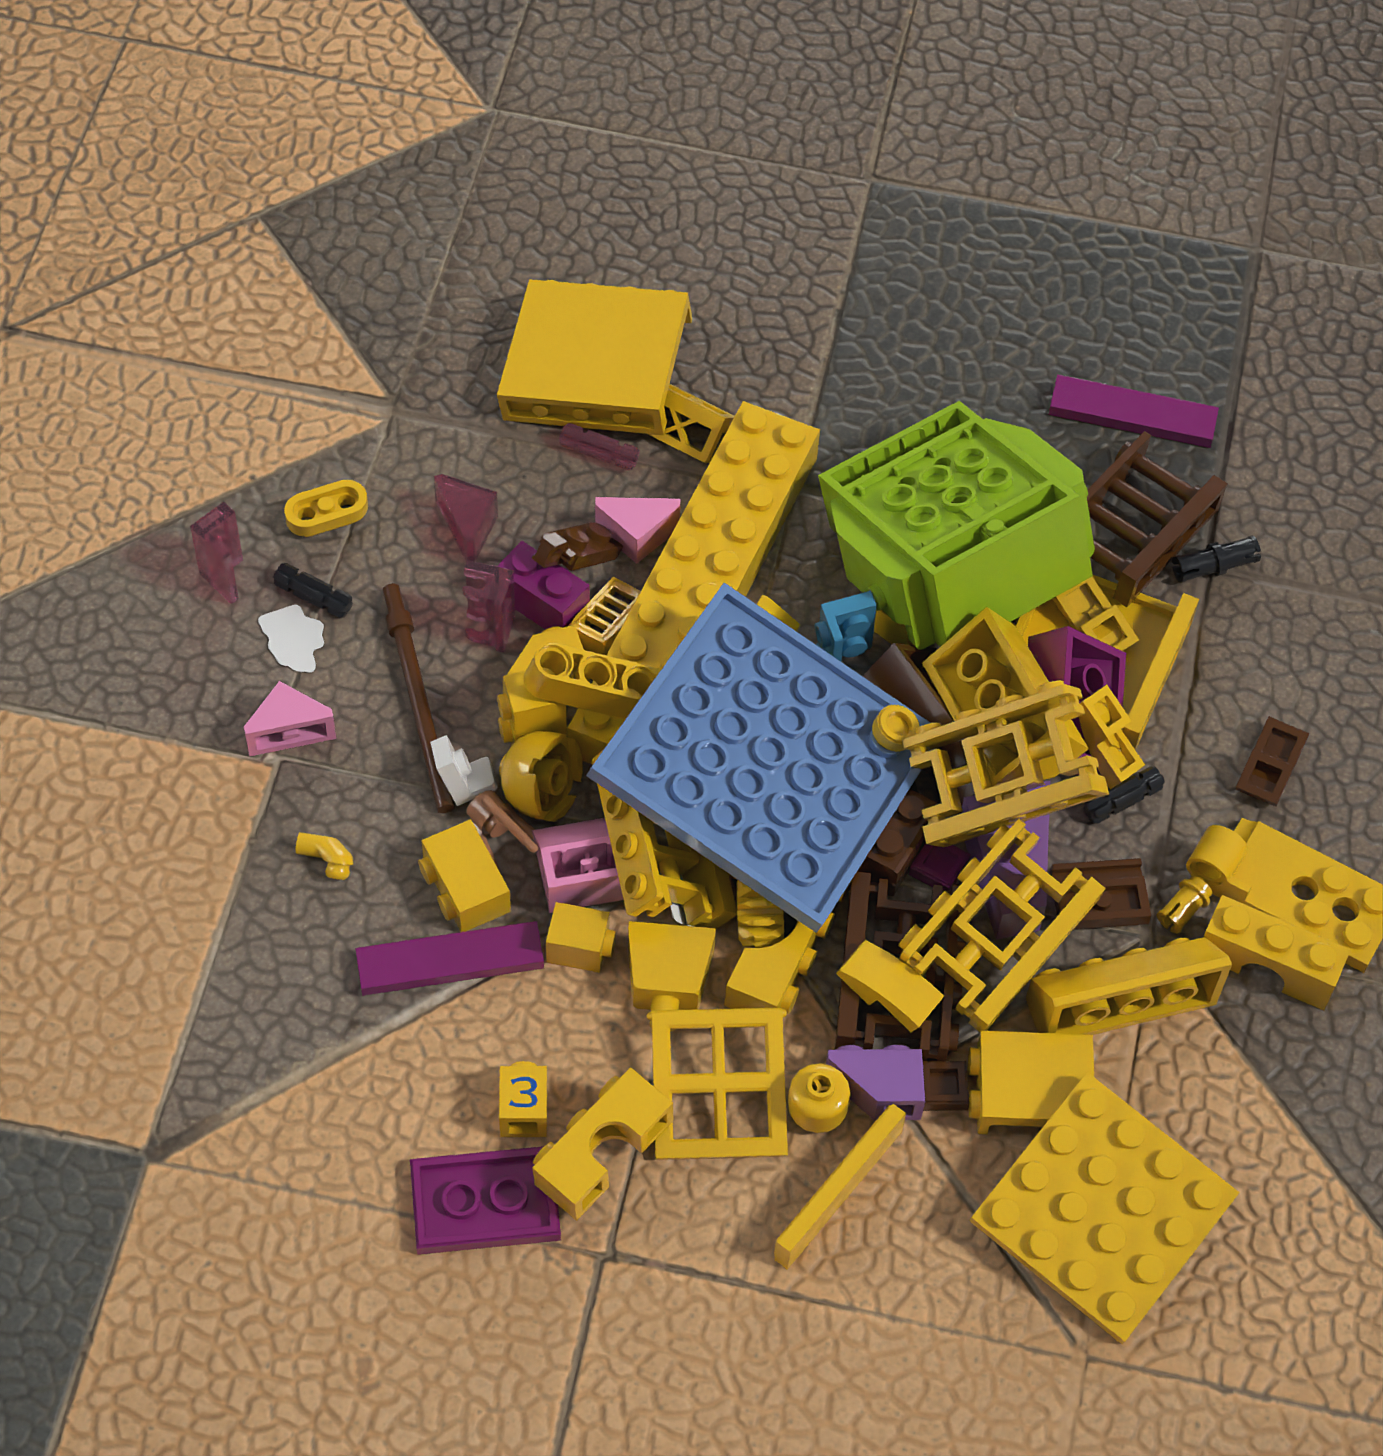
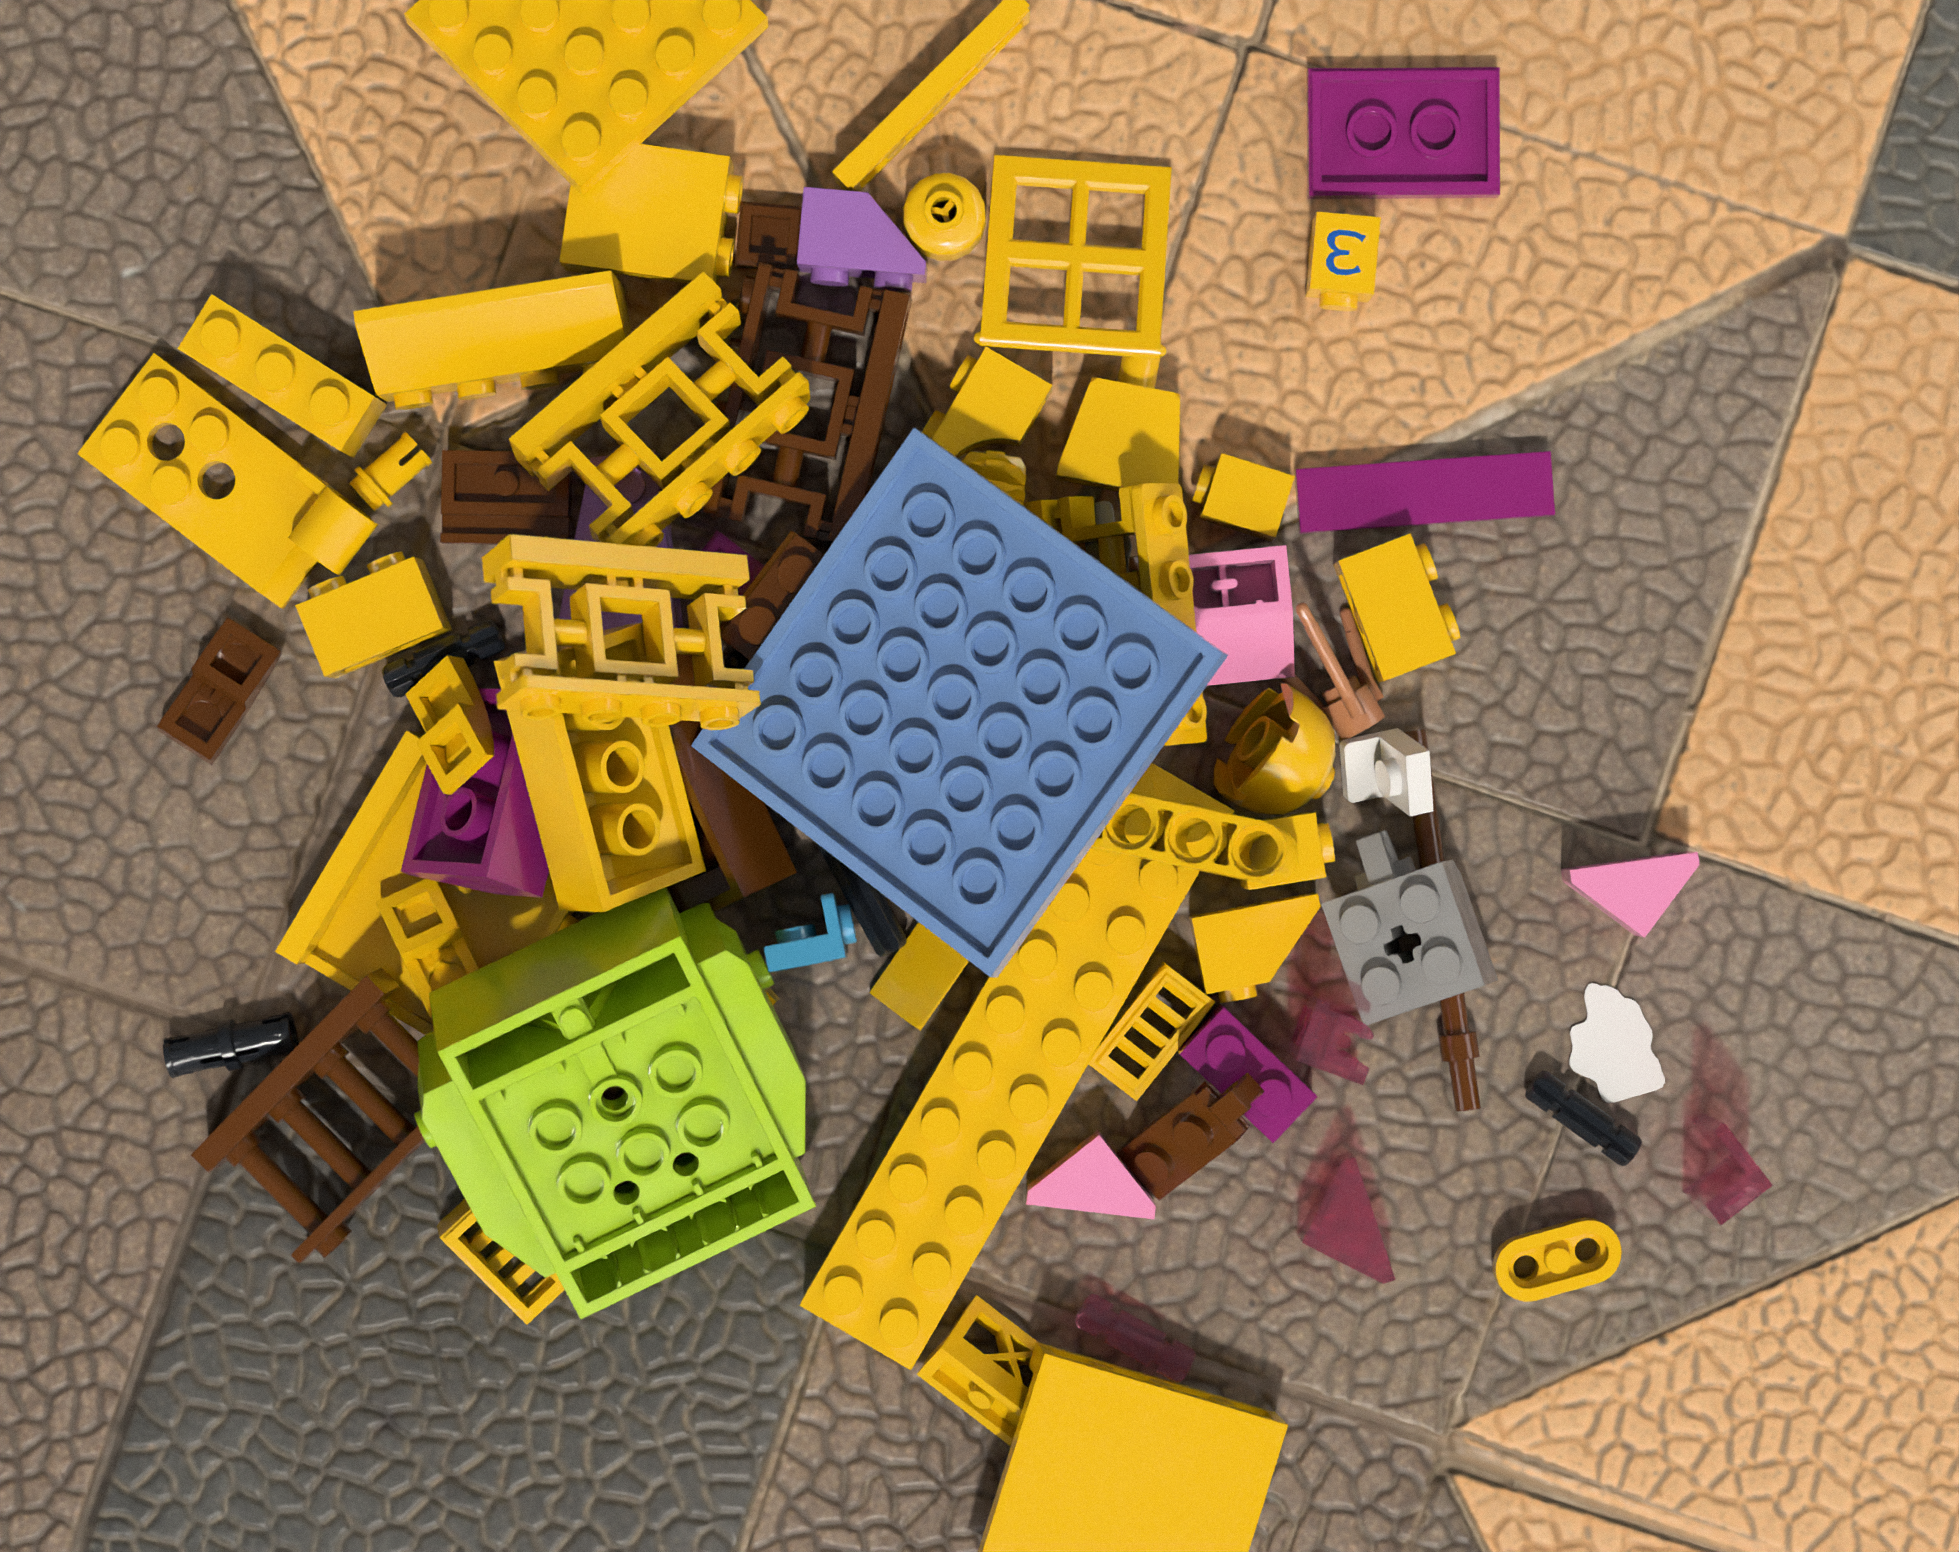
camera: 170 degrees left, 30 degrees up
yellow arm [295,832,353,880] -> none
yellow arch [532,1067,674,1221] -> none
yellow slope [836,940,944,1032] -> none
yellow tile [872,705,920,752] -> none
magenta tile [1048,374,1219,448] -> none
none -> yellow brick [295,551,452,679]
none -> light grey hinge [1321,830,1498,1026]

